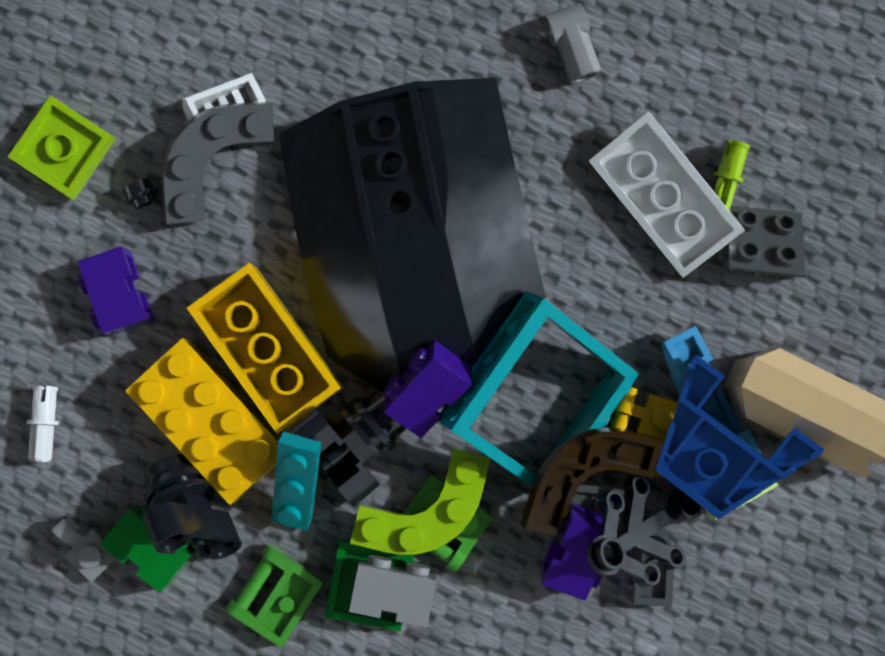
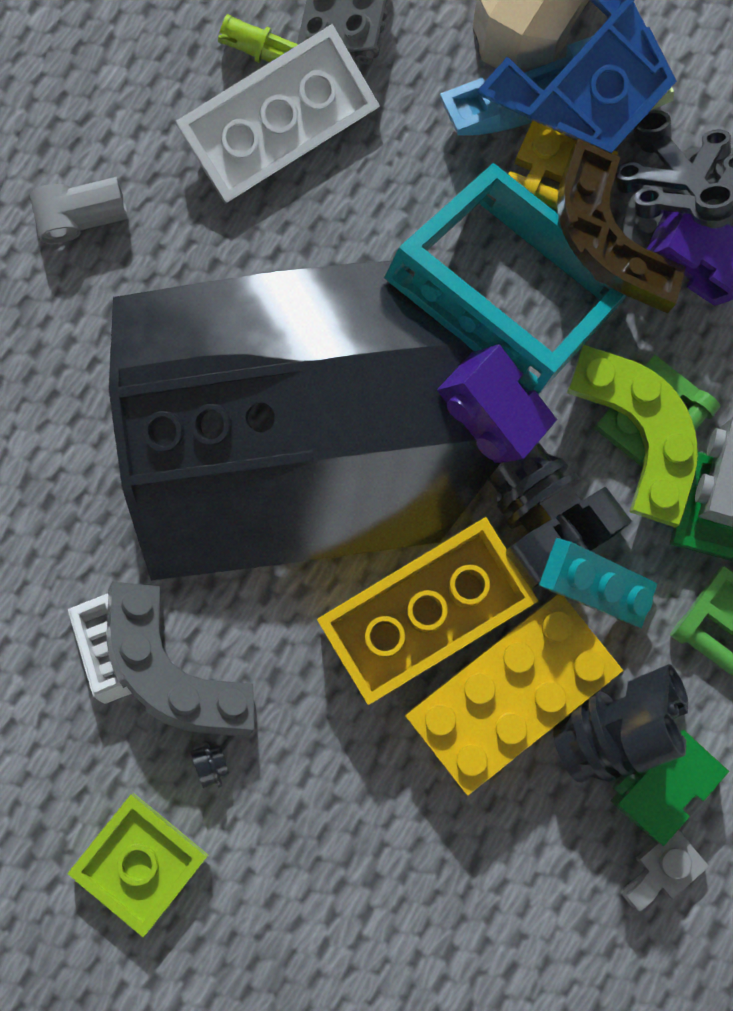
camera: 80 degrees left, 5 degrees down
white axle [27,386,59,462] -> none
dark purple brick [77,246,155,336] -> none

